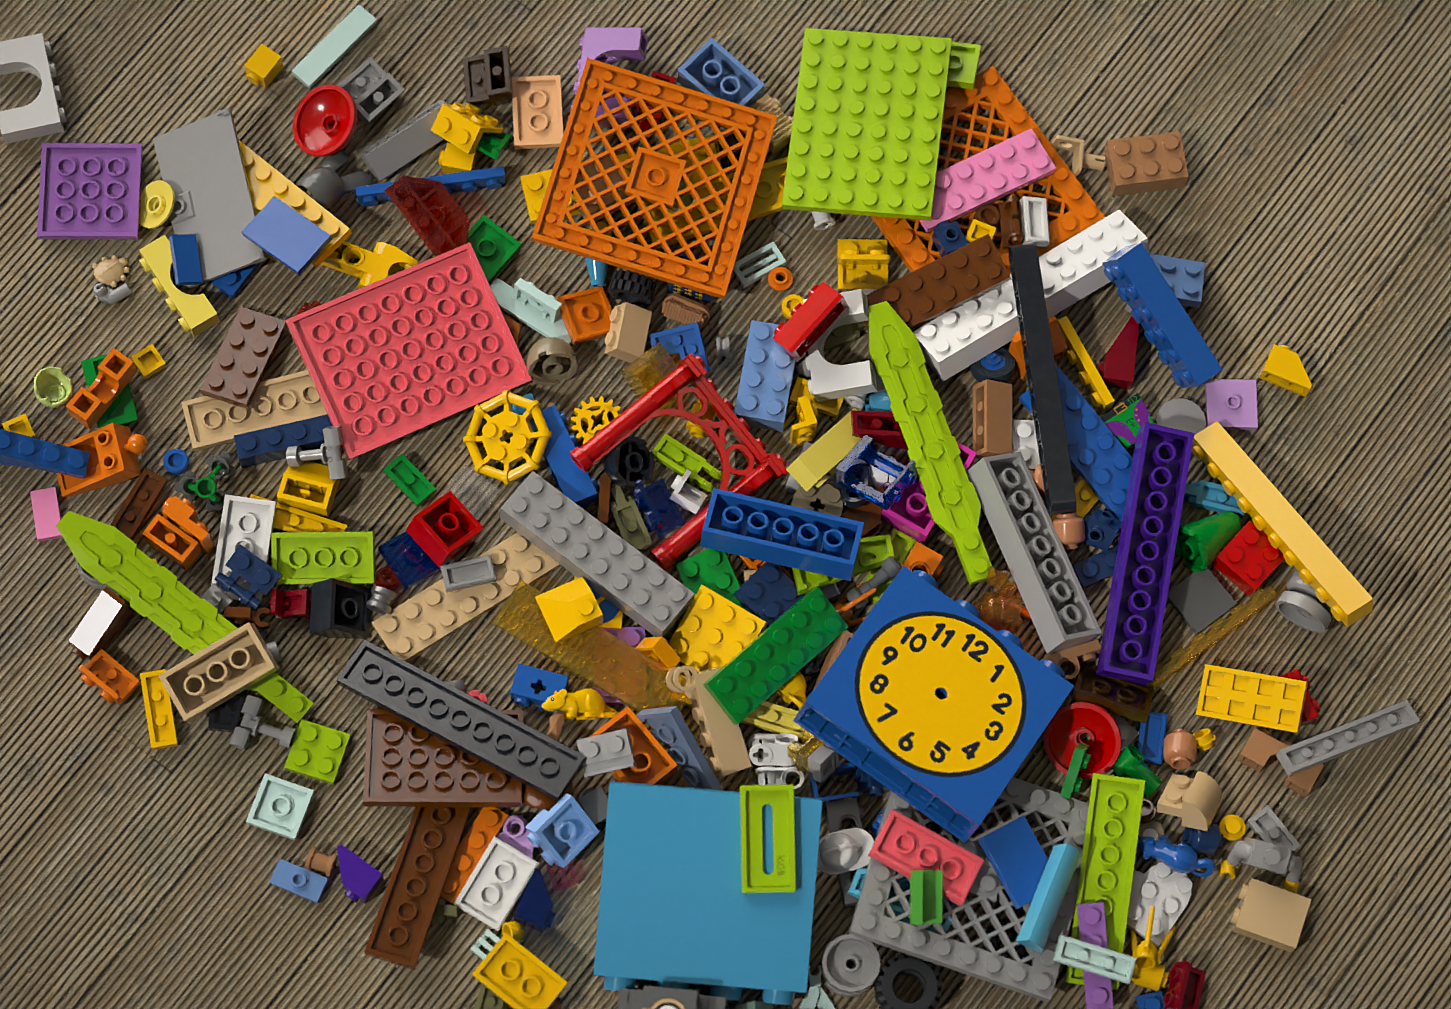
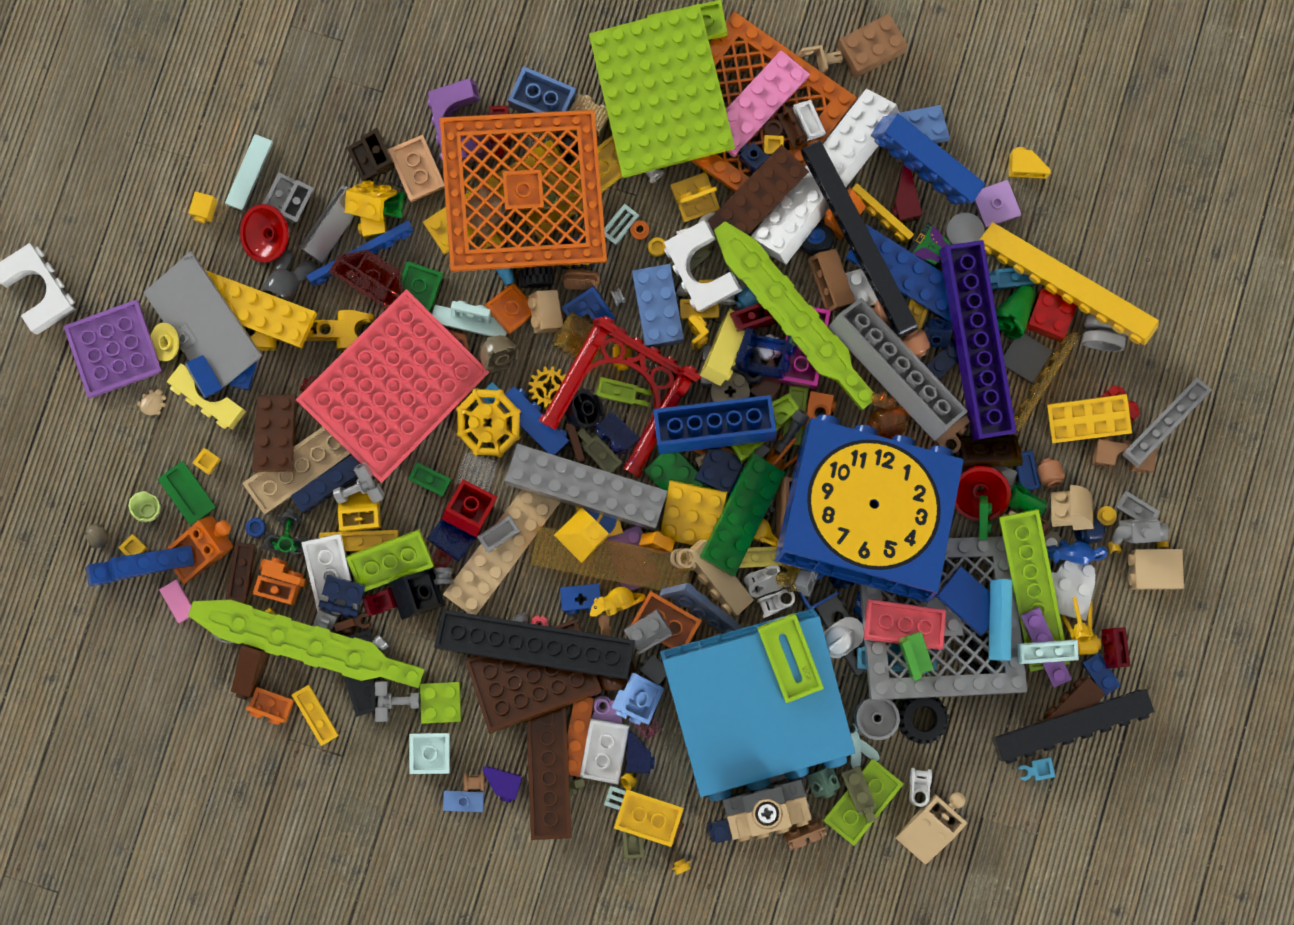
camera: 15 degrees left, 10 degrees up
orange arch [66,348,138,430] -> none
light grey arm [93,283,132,304] -> none
tan brick [159,622,280,722] -> none
tile [242,196,332,276] -> none
white bracket [670,470,707,514] -> none
slope [773,282,848,362] -> none
yellow plate [1192,728,1216,751] -> none

